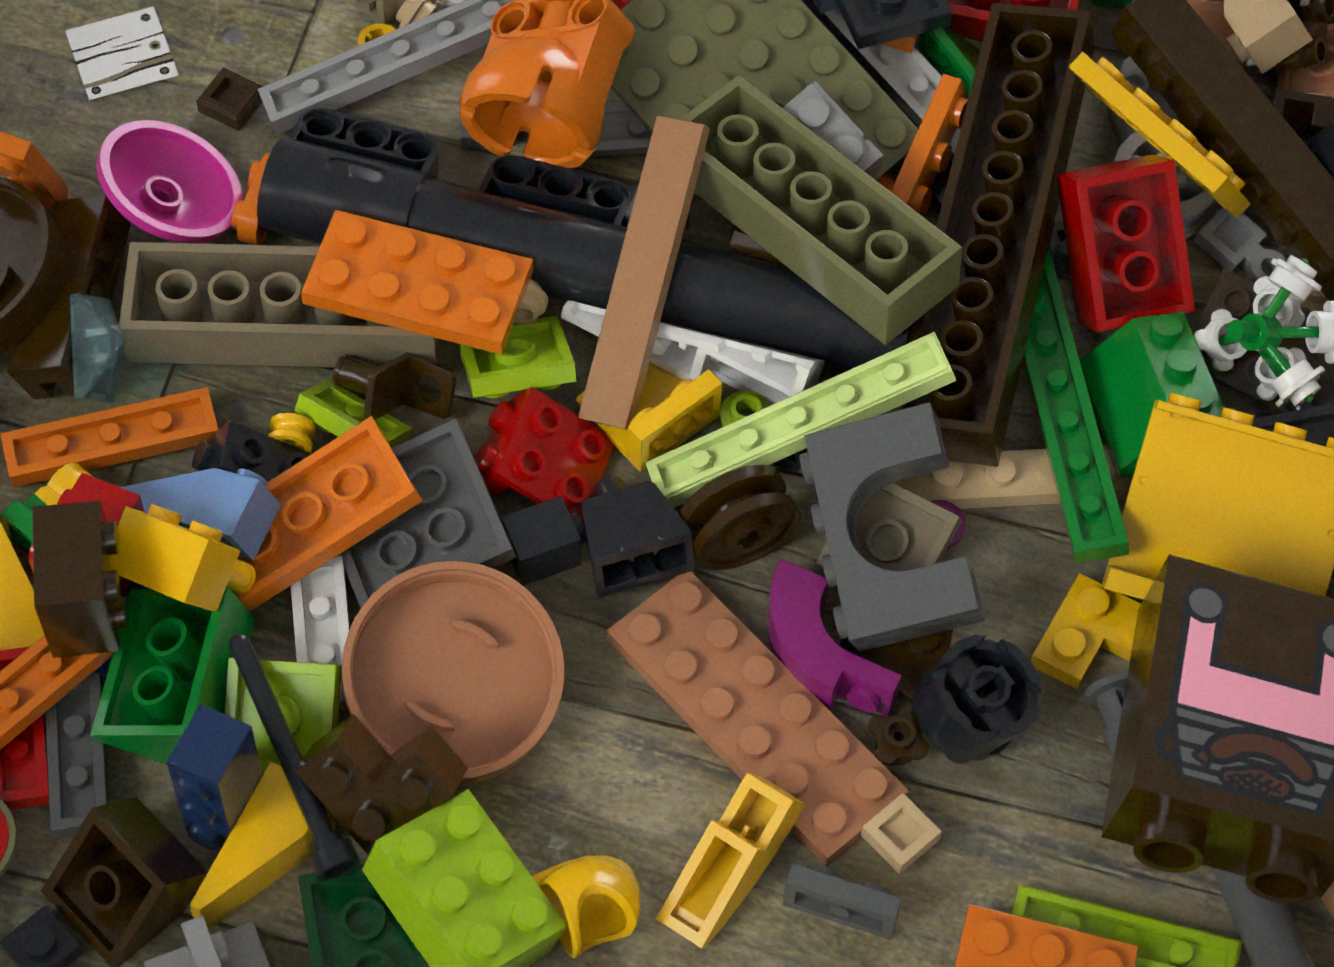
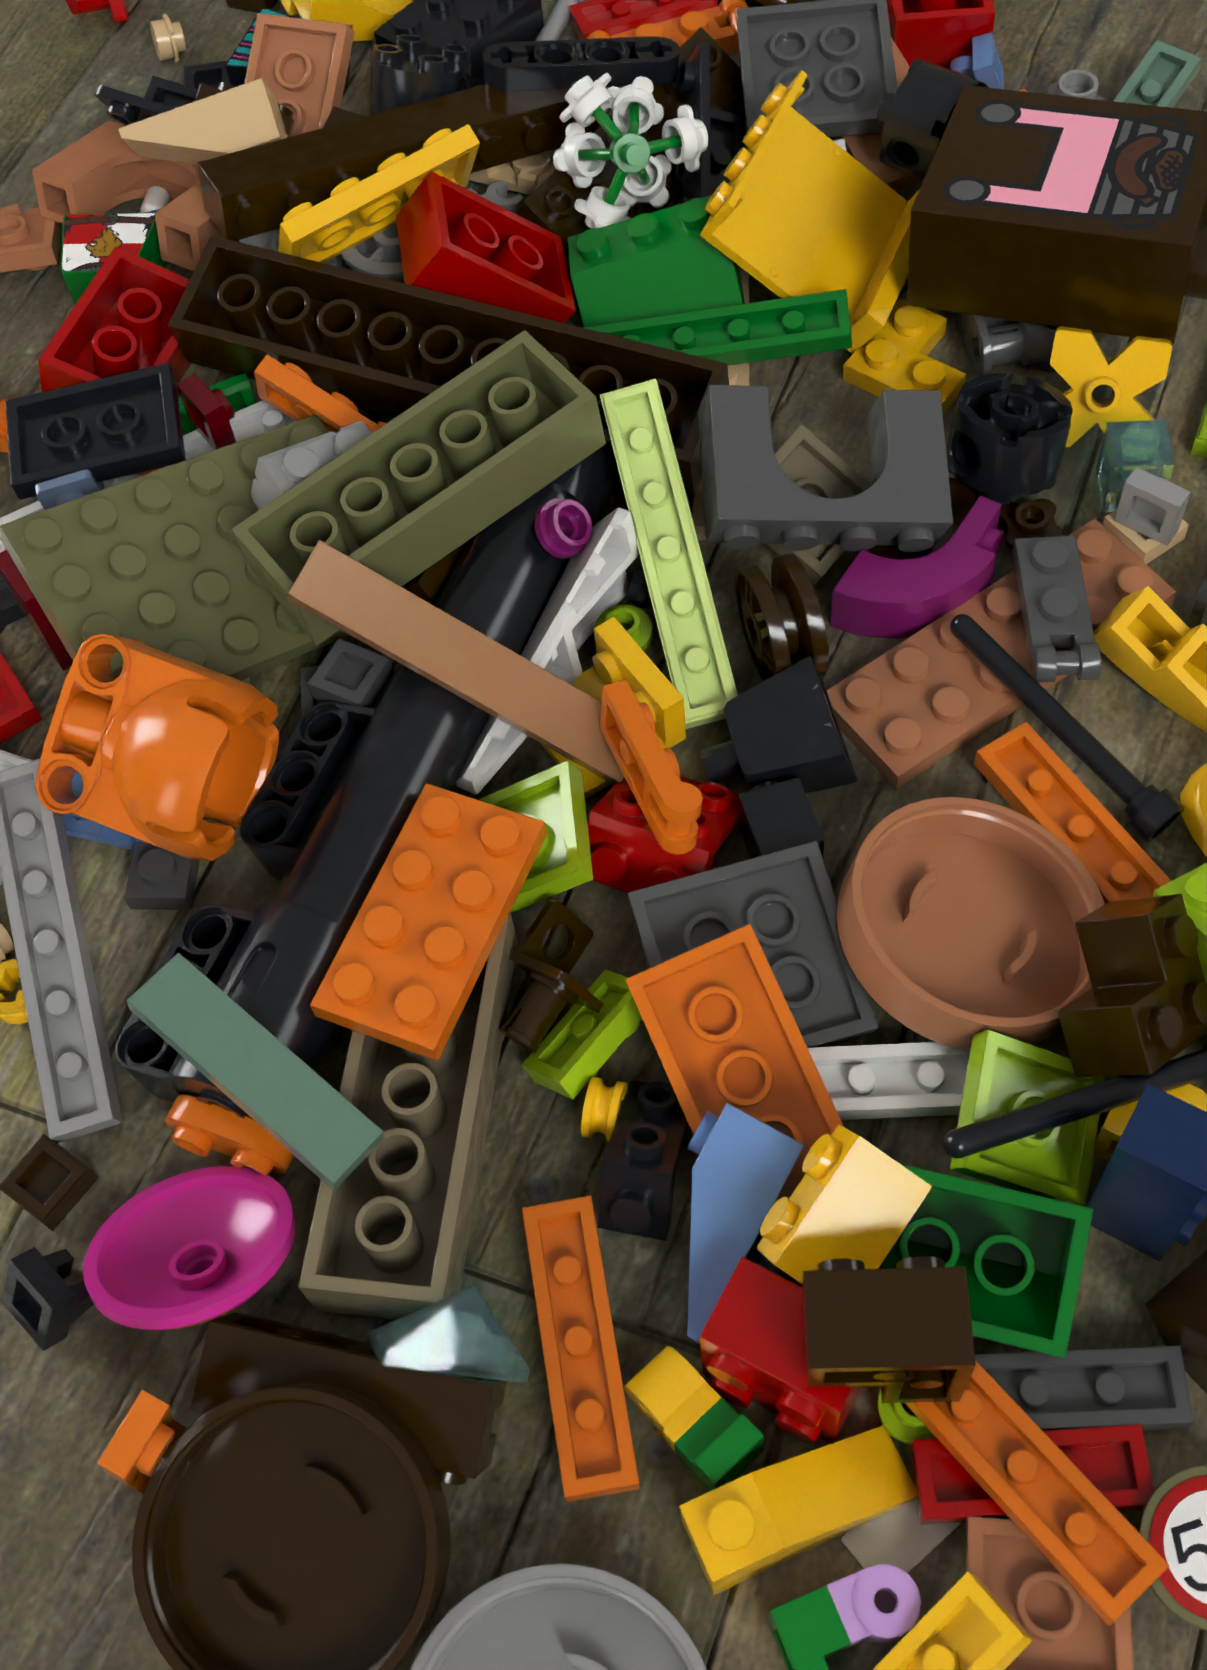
camera: 75 degrees left, 0 degrees up
none -> black tile [2,1247,94,1351]
none -> sand green tile [127,953,384,1191]
none -> dark red plate [176,374,236,450]
none -> magenta plate [534,498,592,559]
none -> orange plate [600,680,703,855]
none -> black piece [950,614,1185,843]
none -> orange plate [974,722,1171,904]
none -> dark grey plate [1012,535,1101,683]
none -> yellow plant [1050,326,1172,458]
none -> clear light blue brick [1096,420,1174,512]
none -> light grey plate [1114,467,1191,546]

